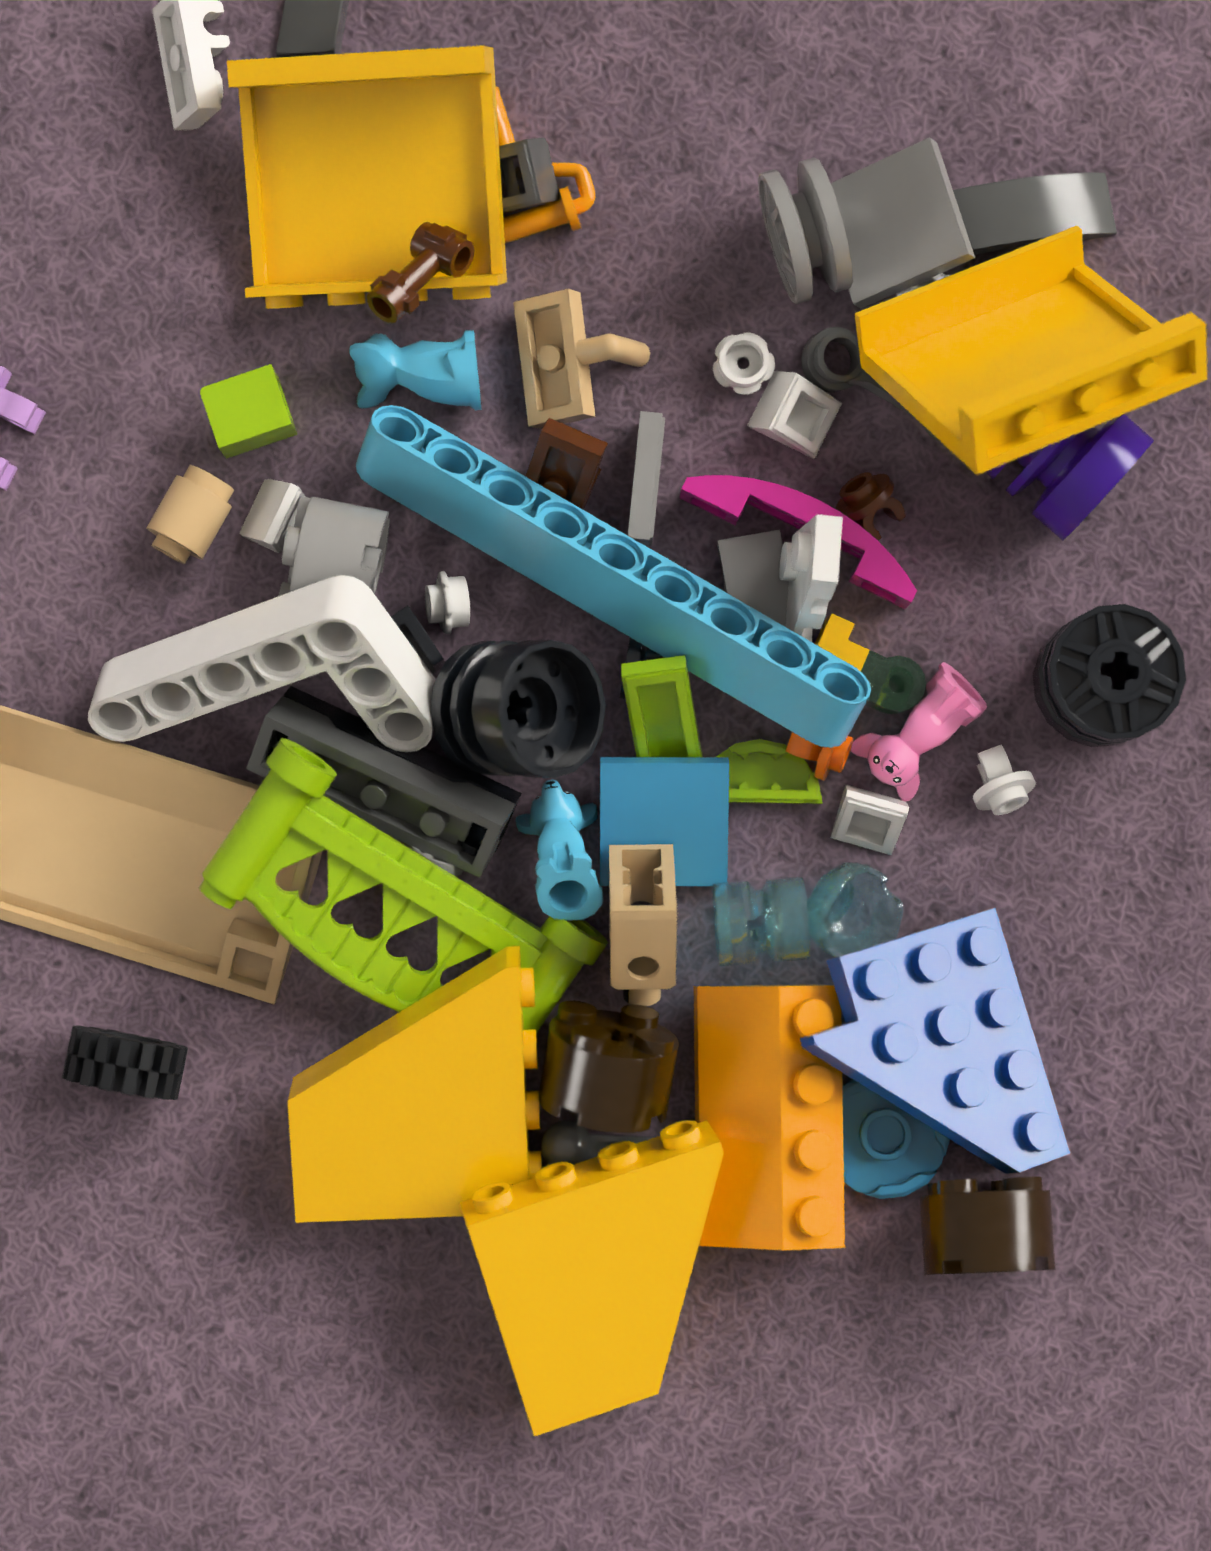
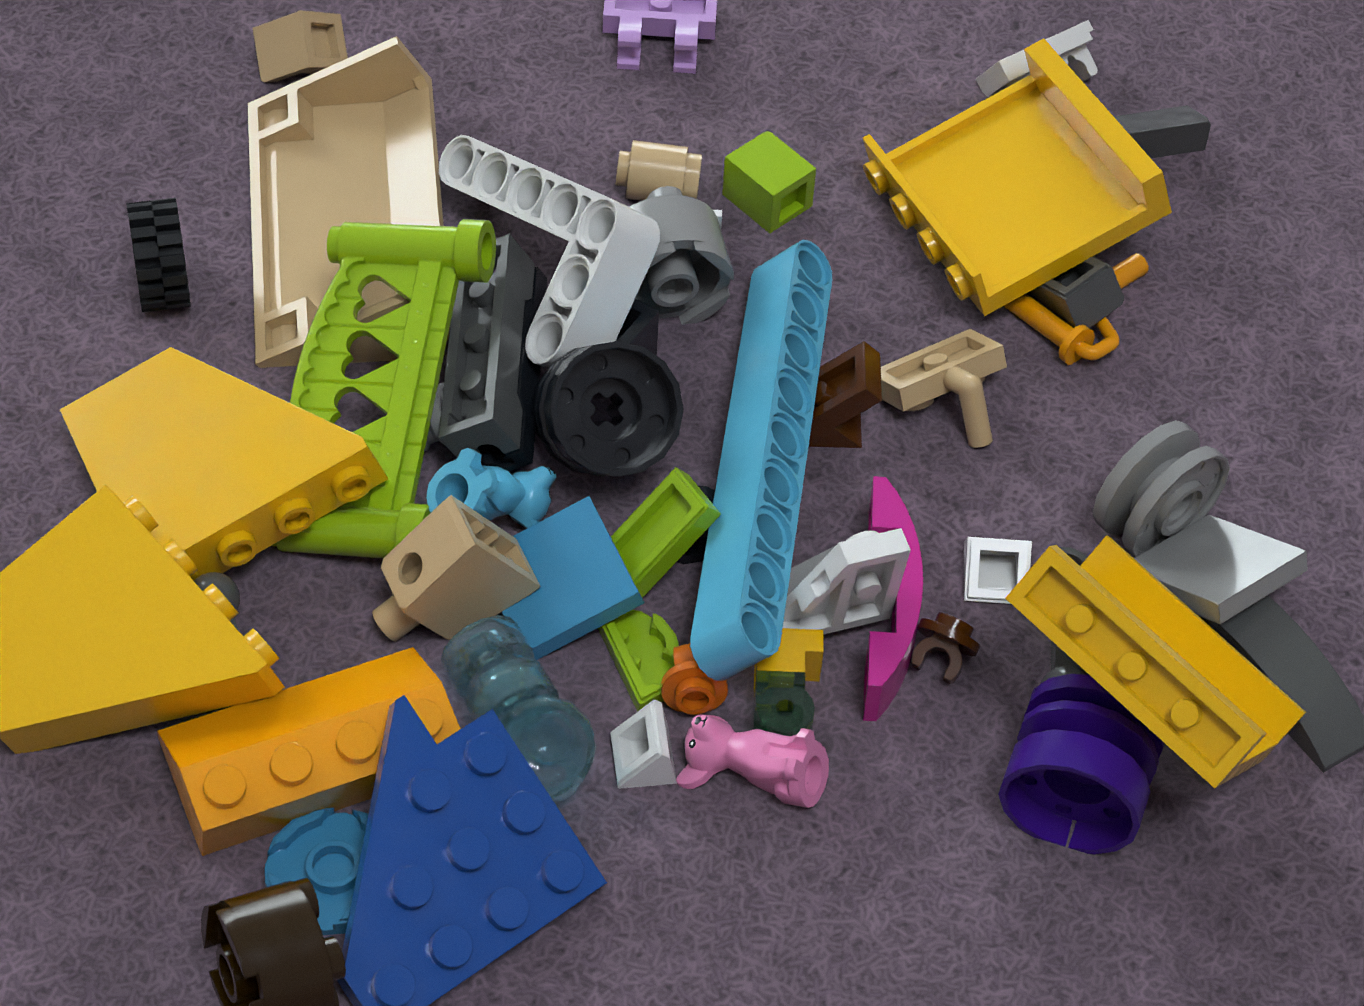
camera: 70 degrees right, 35 degrees down
medium azure animal [349,330,482,411] -> none
reddish brown bar [367,222,474,324] -> none
white plate [425,571,470,634] -> none
dark brown brick [539,1000,679,1133] -> none
light grey tile [628,411,665,548] -> none
white plate [713,332,775,395] -> none
white plate [973,744,1036,815] -> none
black wheel [1033,604,1186,747] -> none

